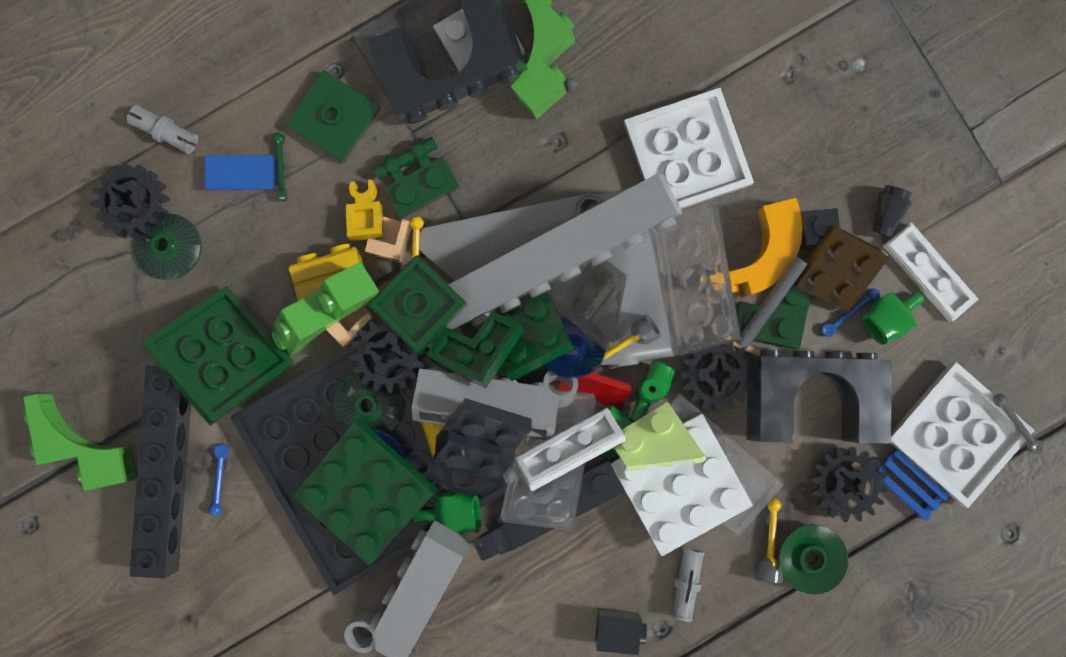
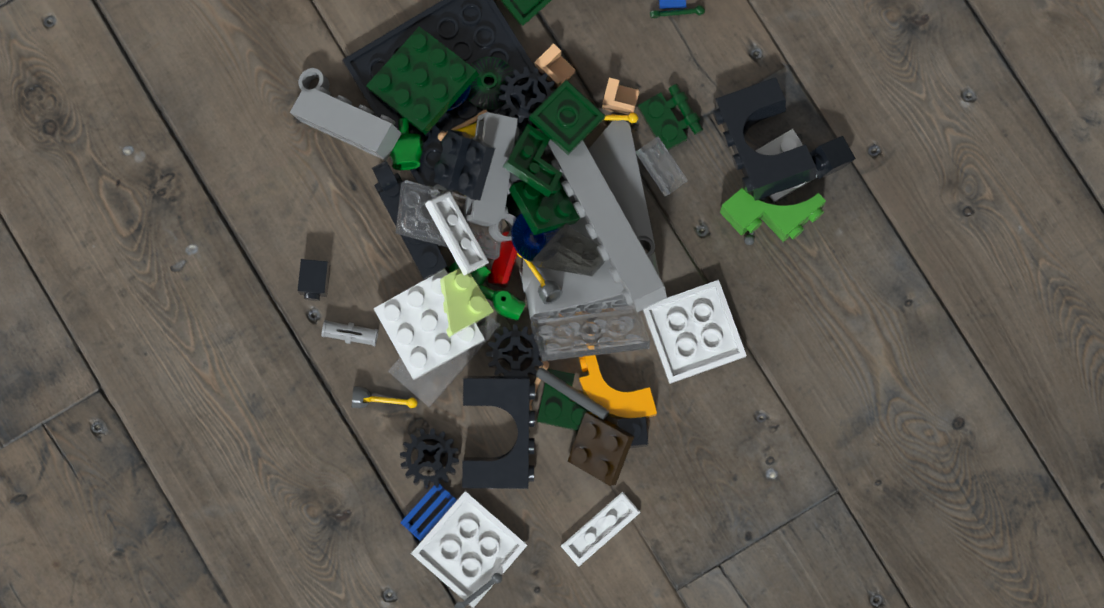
camera: 90 degrees right, 5 degrees down
bright green arch [272,262,379,357] -> none
dark green plate [286,69,381,164] -> none
yellow brick [289,244,365,301] -> none
yellow plate [346,180,384,241] -> none
dark green dish [779,524,849,595] -> none
blue hinge [820,288,880,337] -> none
green piece [861,292,924,345] -> none
black cone [872,185,912,237] -> none
none -> light nougat hinge [438,110,488,142]
none -> clear plate [635,136,688,196]

